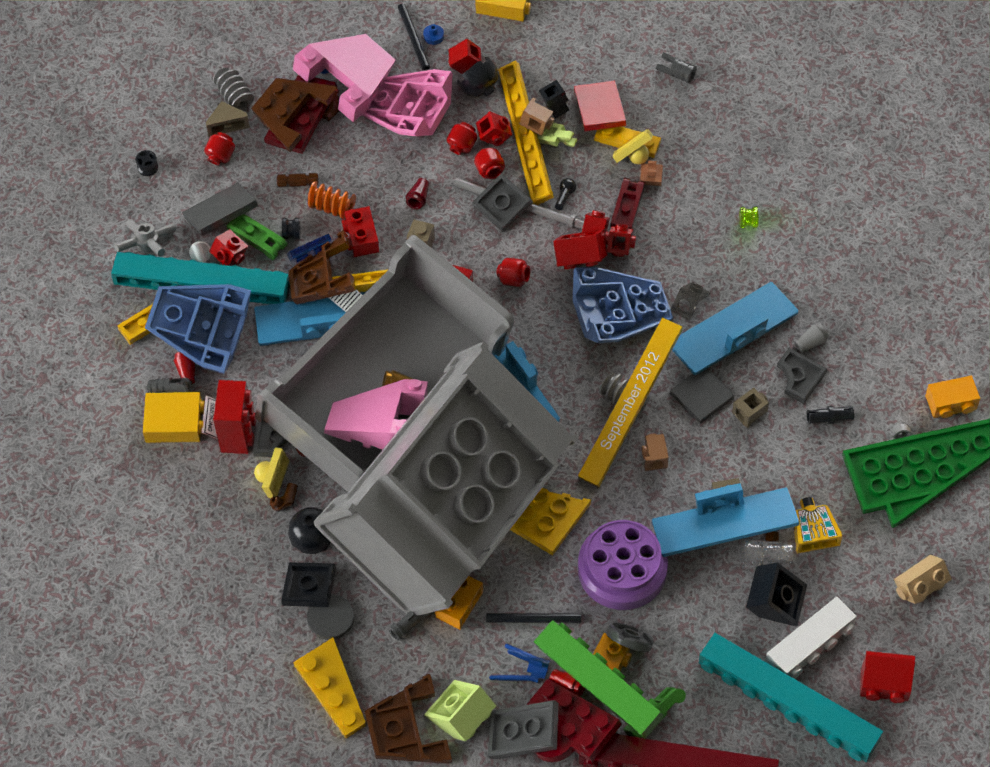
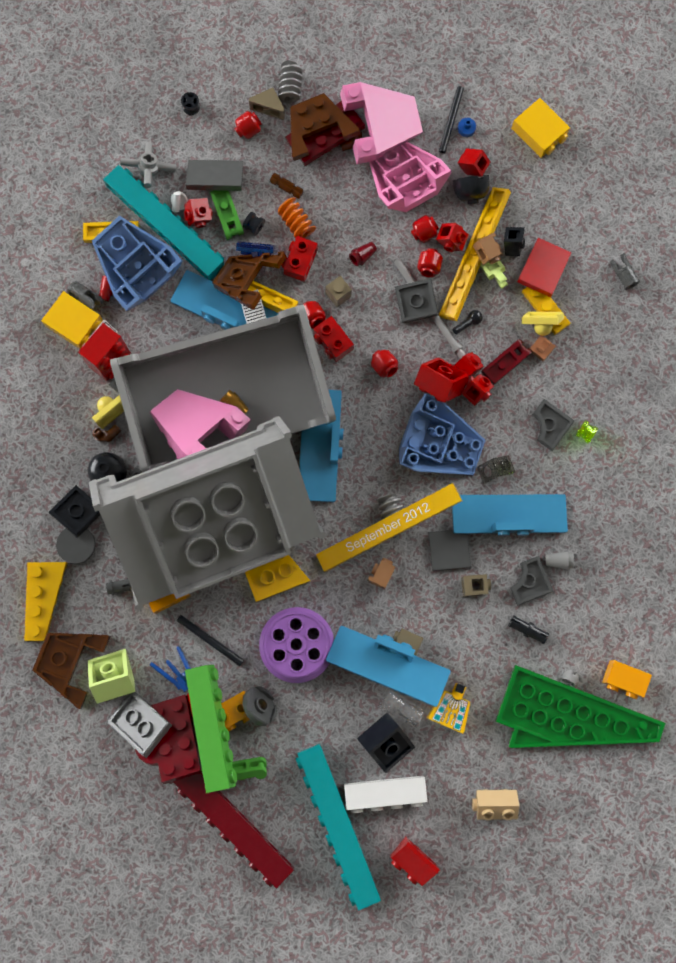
camera: 30 degrees right, 20 degrees up
none -> dark grey tile [532,399,574,451]

